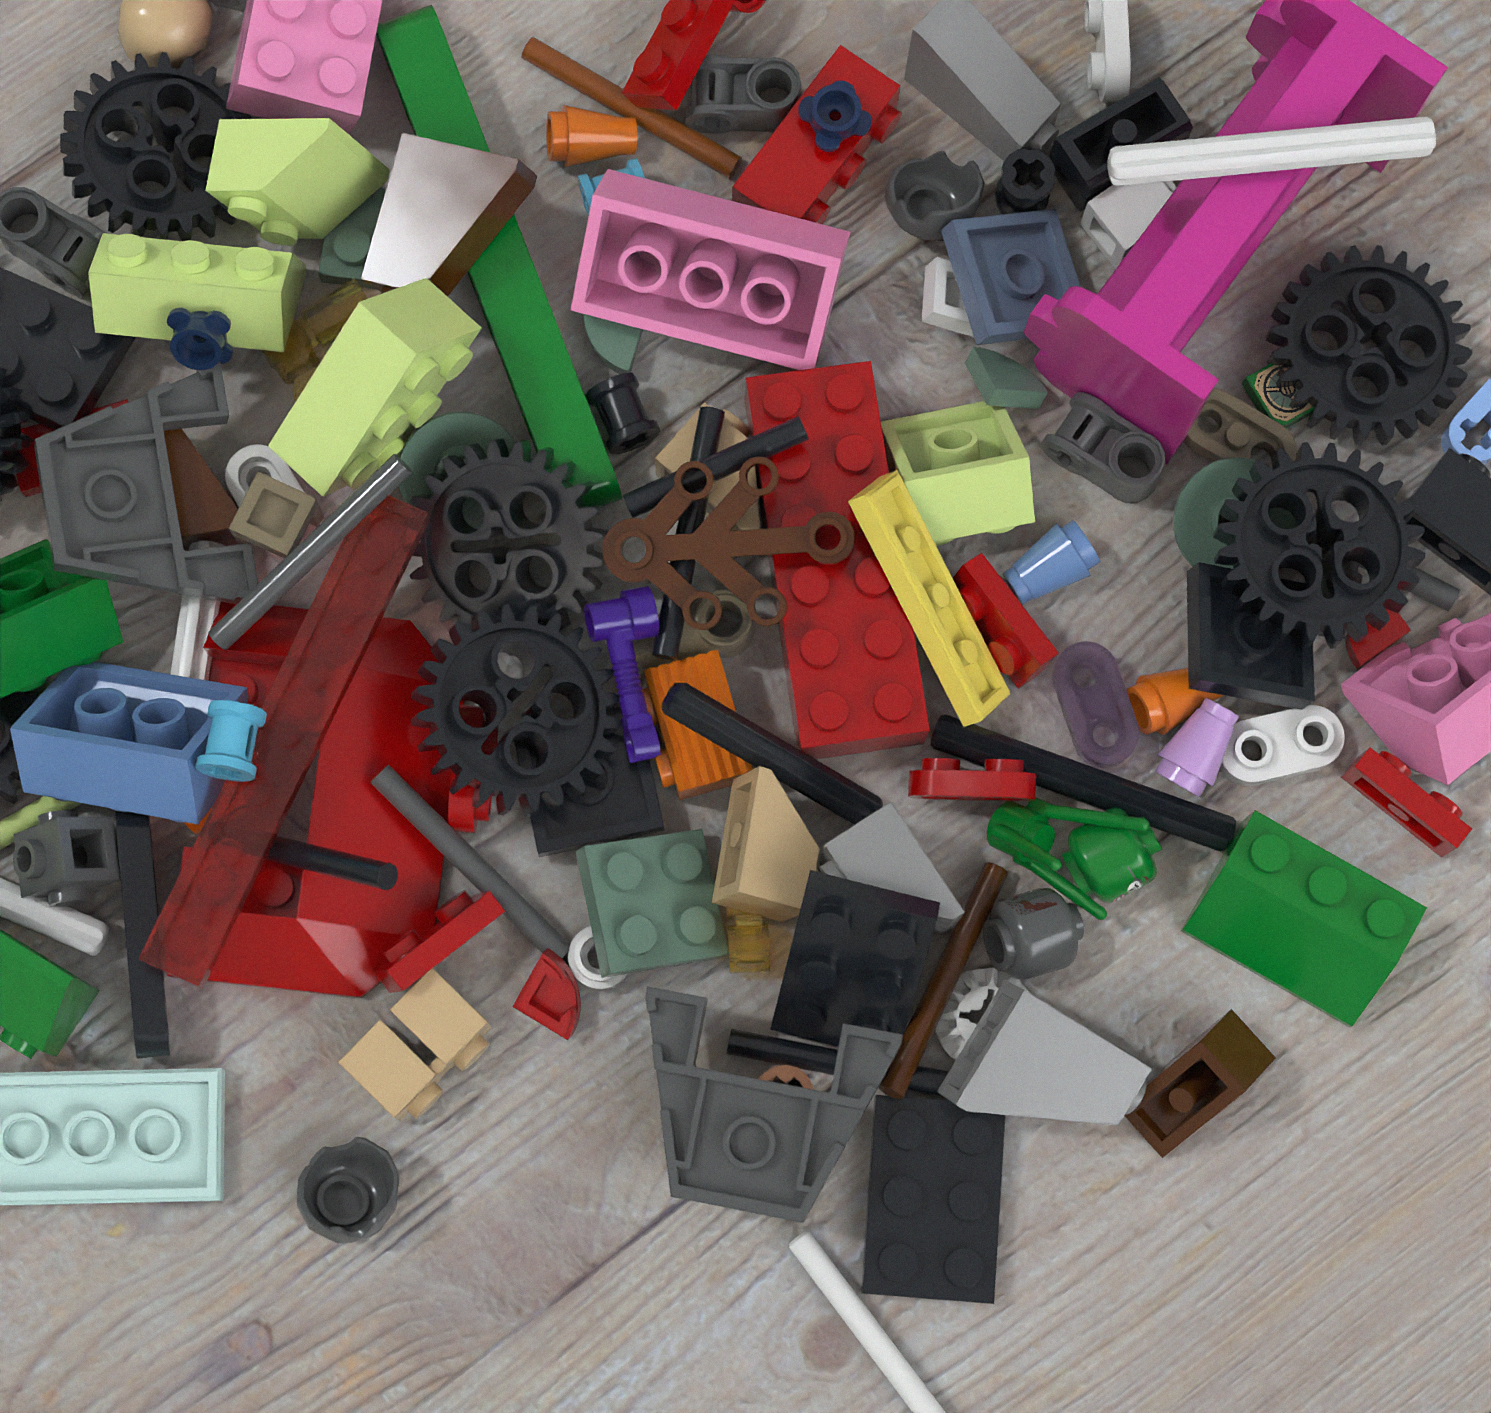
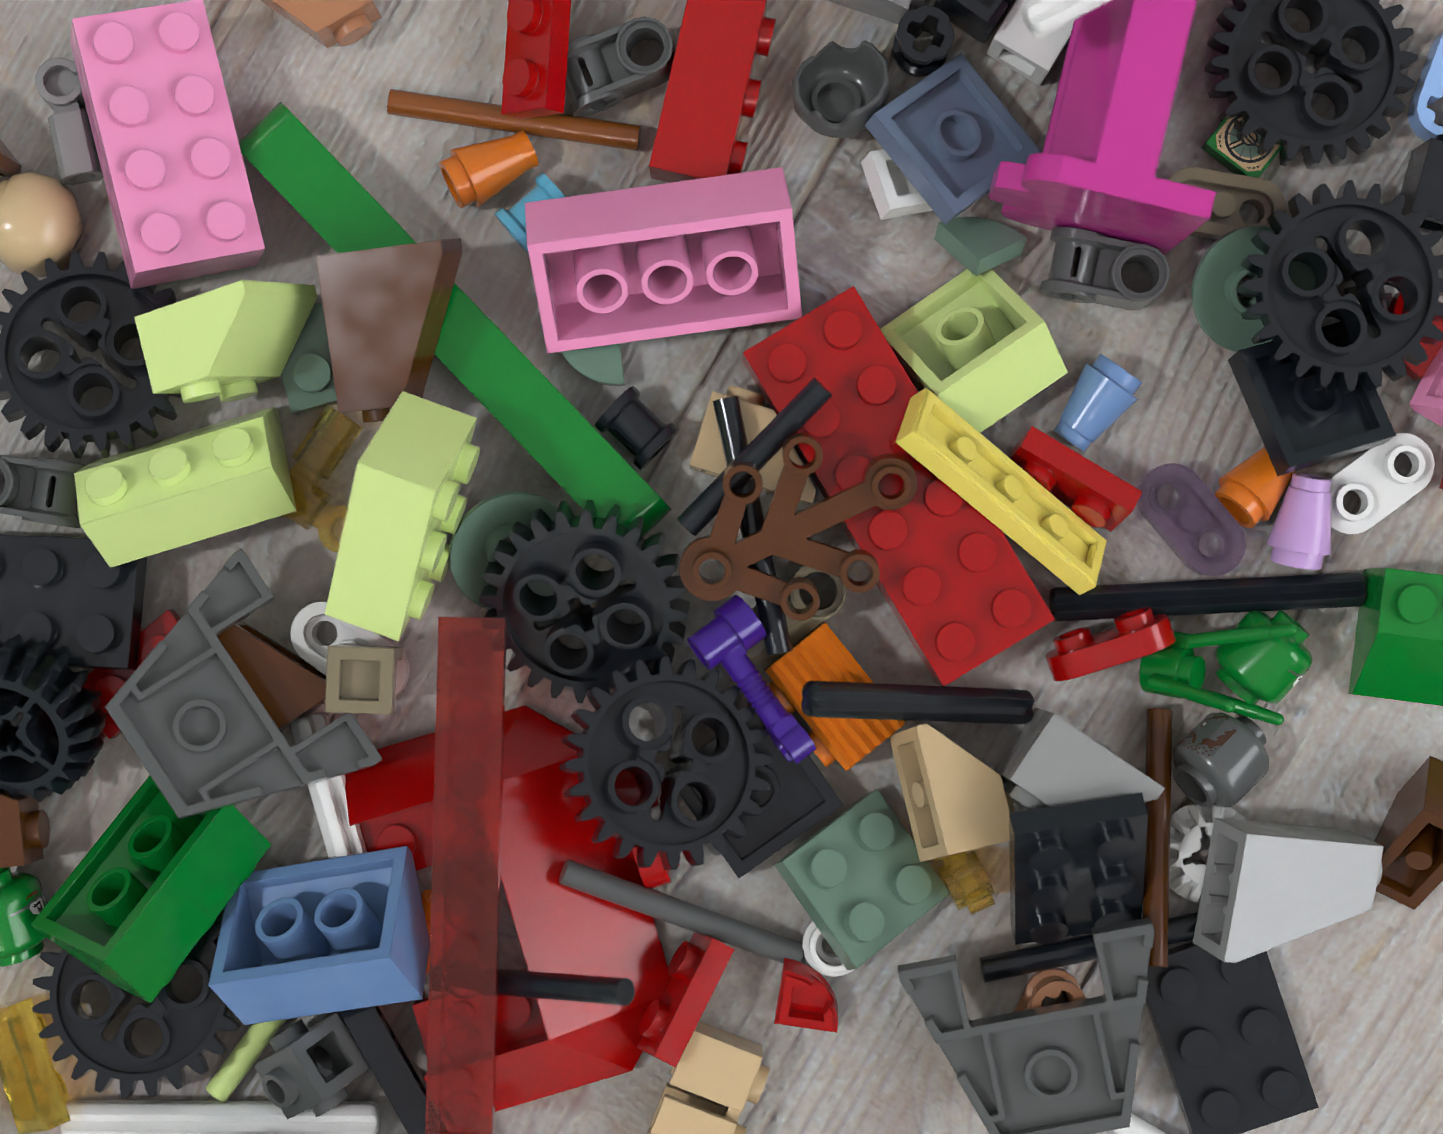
camera: 15 degrees left, 10 degrees up
dark blue plate [167,308,234,370] -> none
medium azure bush [196,700,267,782] -> none
dark grey bar [208,454,412,650] -> none
dark blue plate [798,81,872,152] -> none

